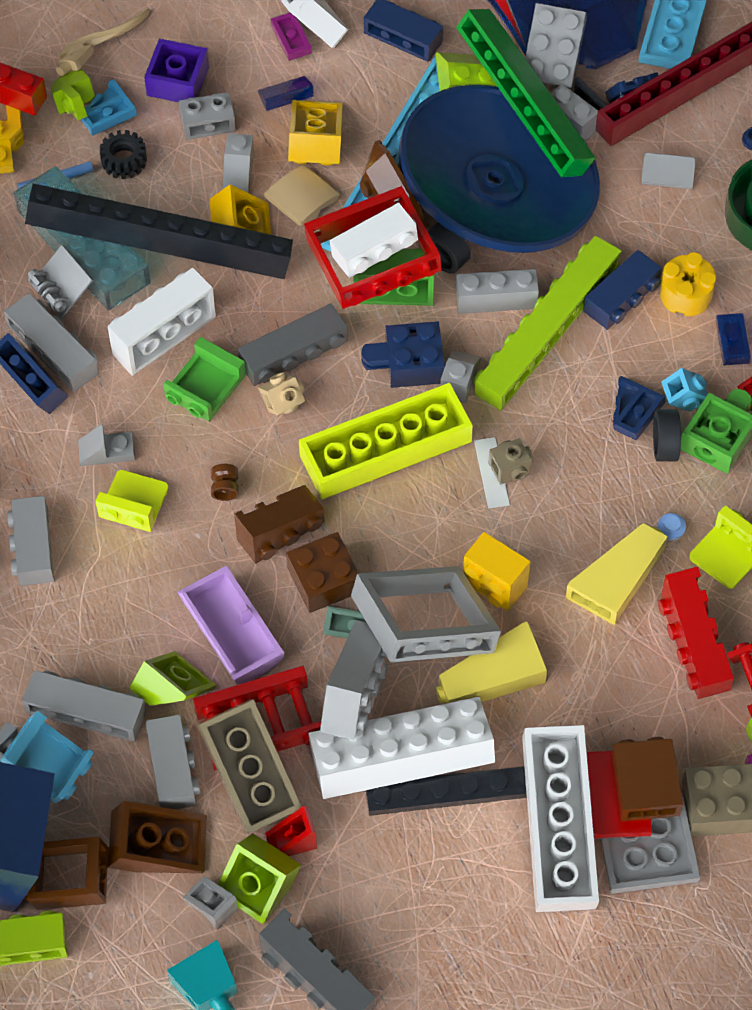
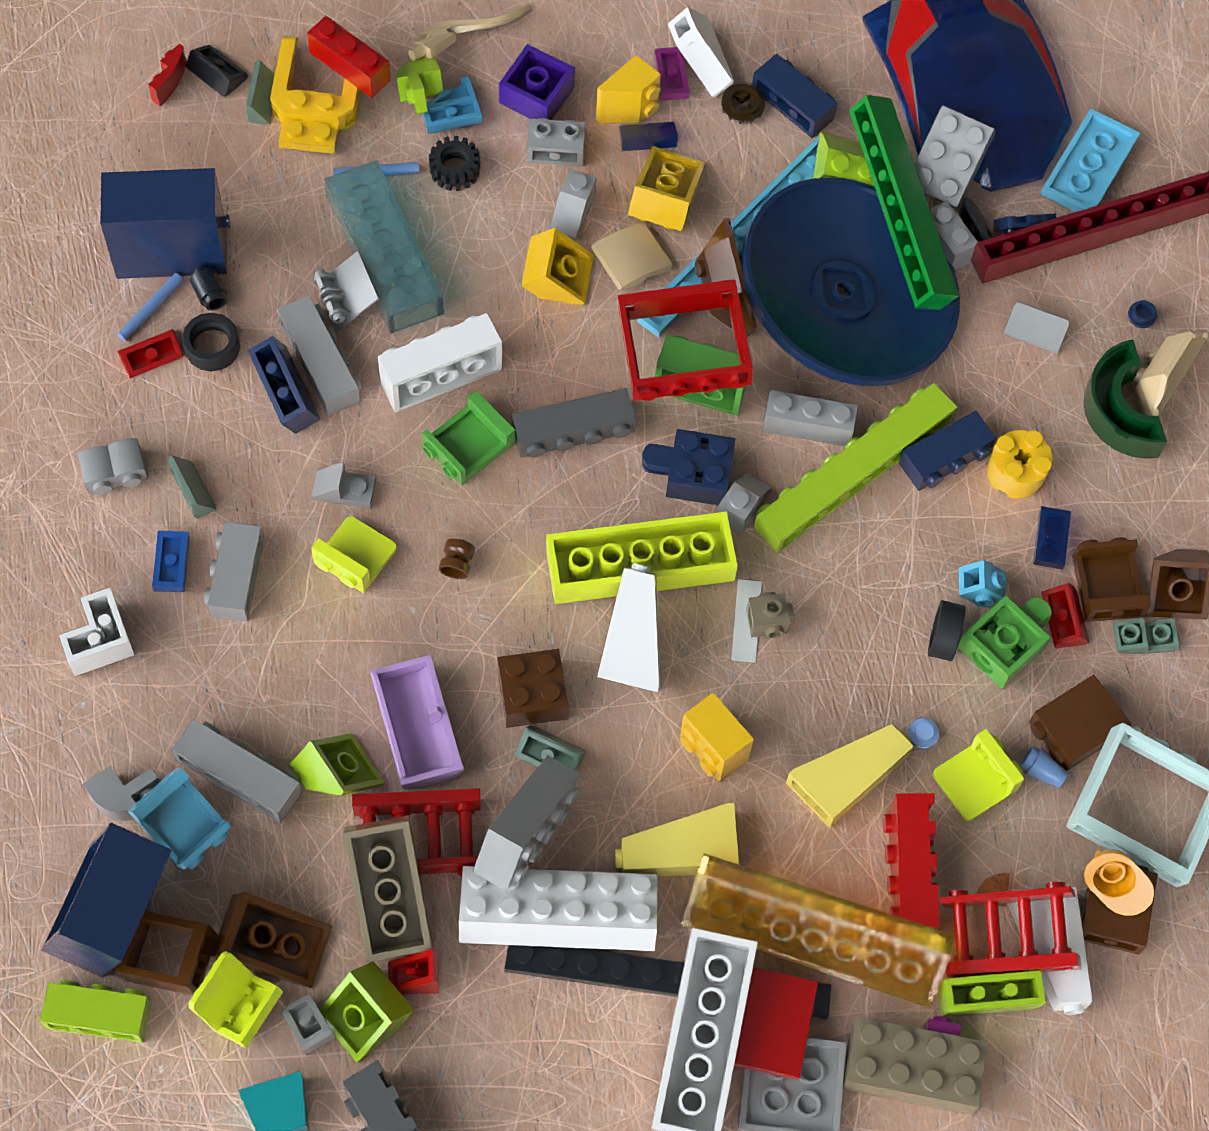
camera: 10 degrees right, 5 degrees up
black brick [25,183,293,280] -> none
light grey brick [145,715,200,810] -> none
reddish brown wedge [234,485,325,564] -> none
tan brick [258,372,305,415] -> none
white brick [329,203,418,278] -> none
light grey window [351,566,501,663] -> none
black tyre [427,223,471,274] -> none
reddish brown brick [611,737,683,821] -> none
dark blue wing [613,376,666,441] -> none
none -> neon yellow bracket [189,951,283,1048]
none -> yellow slope [596,55,661,123]
none -> white slope [597,563,661,692]
none -> clear yellow brick [681,853,954,1008]
none -> dark brown gear [721,84,765,125]

